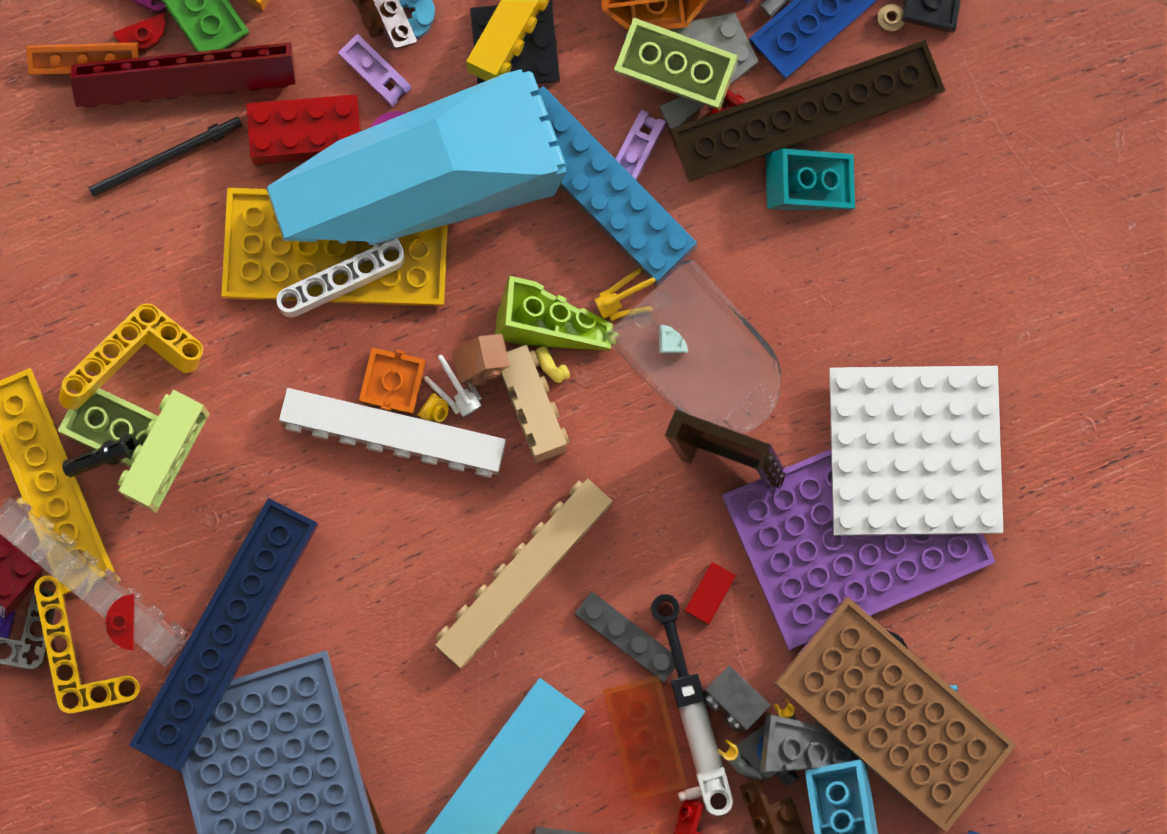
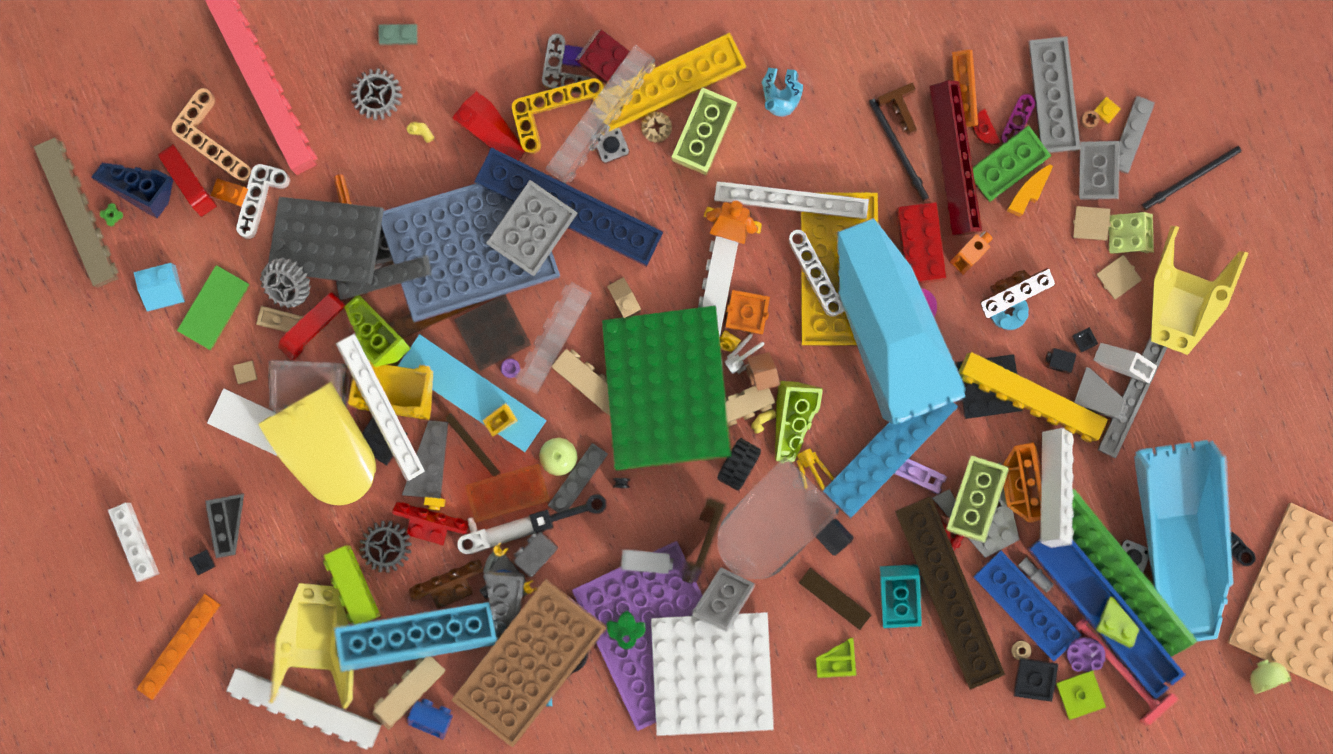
camera: 90 degrees right, 5 degrees up
yellow beam [59,303,203,410] -> none
black pin [62,433,139,477] -> none
red plate [105,594,135,651] -> none
yellowish green brick [118,390,210,513] -> none
lavender plate [338,34,412,108] -> none
light aqua tile [659,325,688,353] -> none
red tile [684,562,736,625] -> none
none -> dark brown tile [445,413,501,477]
none -> red wedge [452,91,526,161]
none -> clear smoke plate [454,294,531,371]
none -> yellow slope [483,403,518,437]
none -> light grey plate [486,180,578,276]
none -> medium lavender tile [501,359,520,378]
none -> clear brick [515,282,592,395]
none -> yellowish green cylinder [539,437,578,476]
none -> piece [594,128,629,164]
none -> green plate [602,305,731,470]
none -> tan slope [607,277,641,318]
none -> green plate [607,611,645,650]
none -> black bush [613,478,630,488]
none -> light grey slope [621,550,673,574]
none -> tan gear [642,112,672,142]
none -> light grey plate [693,568,755,632]
none -> orange torso [703,200,762,244]
none -> white plate [714,181,869,219]
none -> black tyre [717,438,761,491]
none -> medium azure piece [762,68,803,117]
none -> dark brown tile [799,568,871,630]
none -> black piece [816,518,854,556]
none -> lime wing [816,638,856,678]
none -> reddish brown bracket [876,82,917,136]
none -> orange torso [950,231,993,275]

